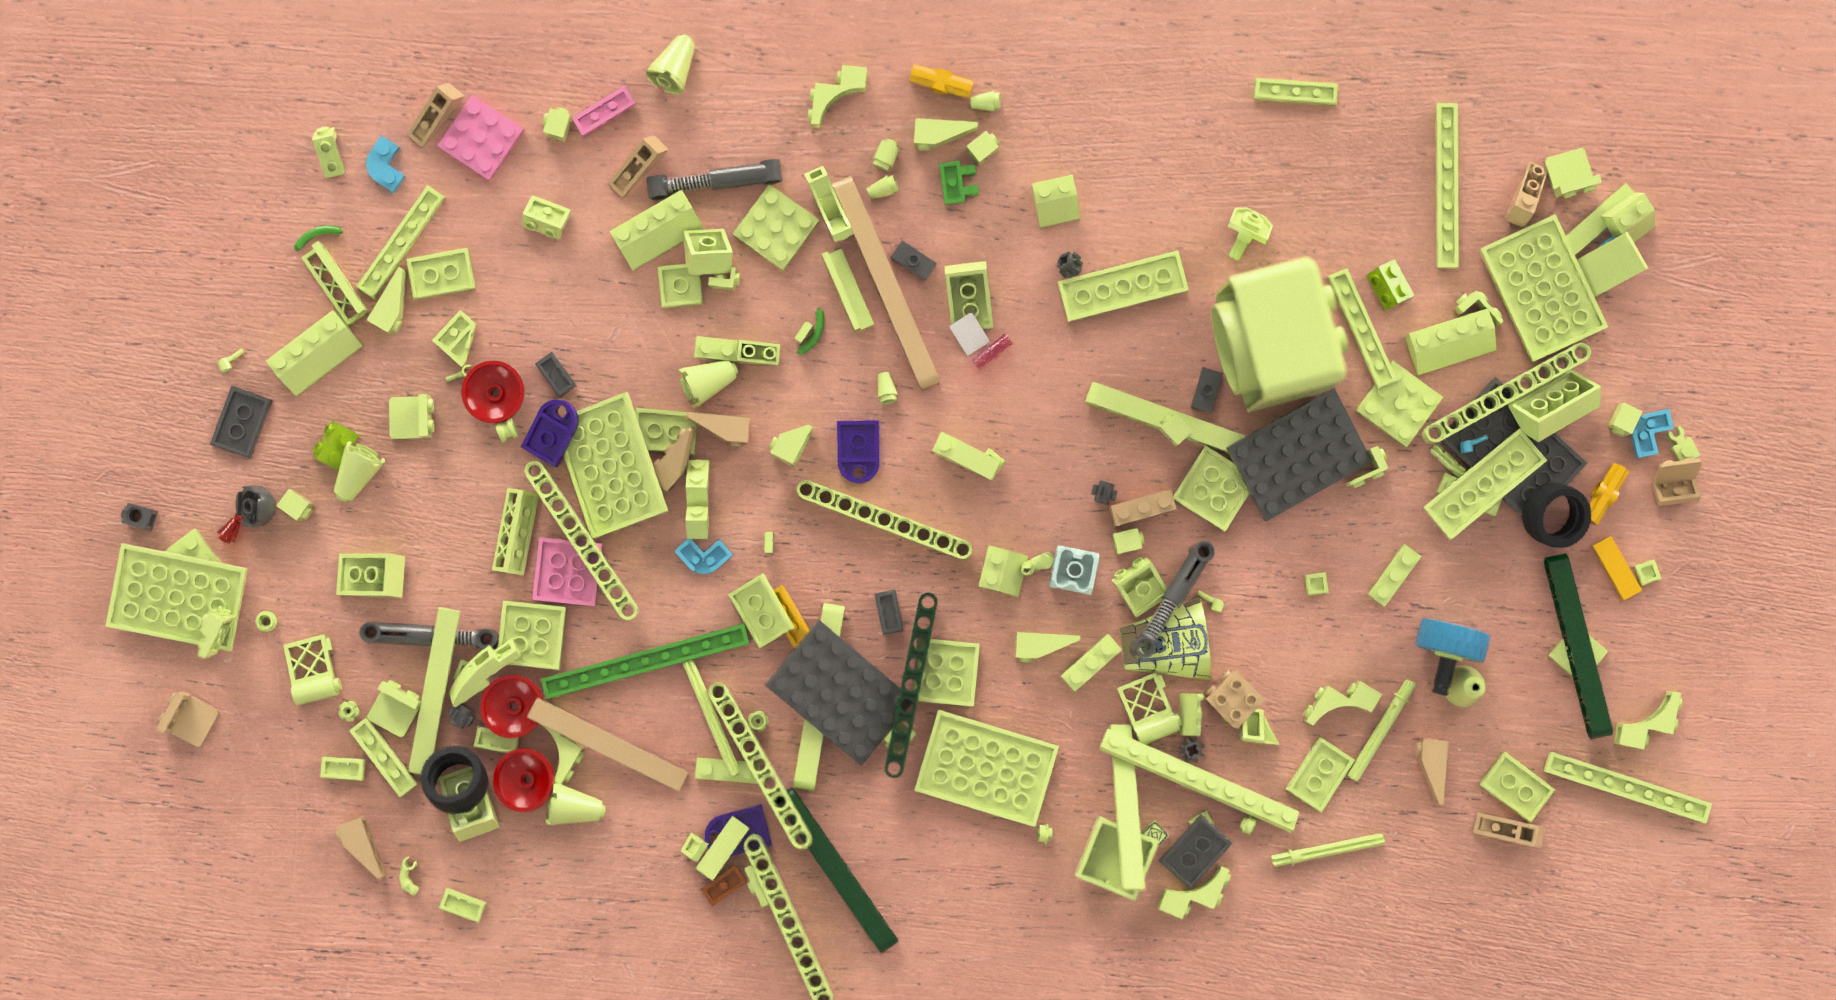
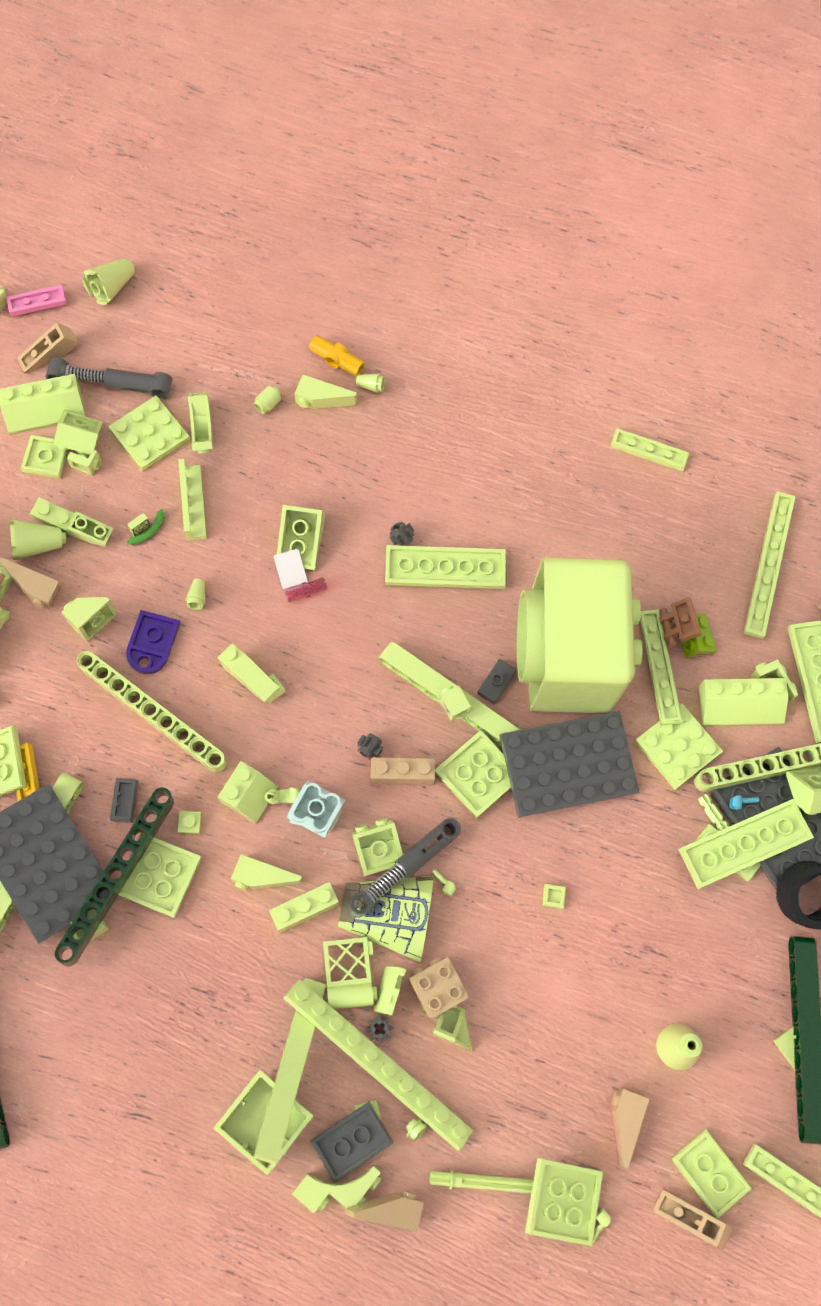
camera: 15 degrees right, 15 degrees down
yellowish green tile [764,532,774,554] -> none
yellowish green arch [808,65,867,129] -> none
tan beam [832,176,940,390] -> none
yellowish green cone [867,175,899,200] -> none
dark grey plate [891,240,937,281] -> none
yellowish green plate [914,710,1059,827] -> none
bright green plate [939,161,979,206] -> none
yellowish green brick [966,131,999,166] -> none
yellowish green slope [1031,175,1080,228] -> none
yellowish green plate [1037,824,1052,845] -> none
yellowish green brick [1112,528,1145,555] -> none
tile [1141,820,1169,847] -> none
yellowish green piece [1227,208,1273,260] -> none
yellowish green tile [1285,737,1355,813] -> none
yellowish green arch [1303,681,1382,726] -> none
yellowish green bracket [1346,446,1388,489] -> none
yellowish green axle [1348,679,1416,781] -> none
yellowish green plate [1366,544,1422,607] -> none
dark azure wheel [1416,618,1490,696] -> none
none -> yellowish green plate [178,811,202,835]
none -> tan slope [345,1191,424,1232]
none -> yellowish green plate [525,1158,603,1246]
none -> yellowish green hand [592,1208,611,1244]
none -> nougat plate [659,597,702,647]

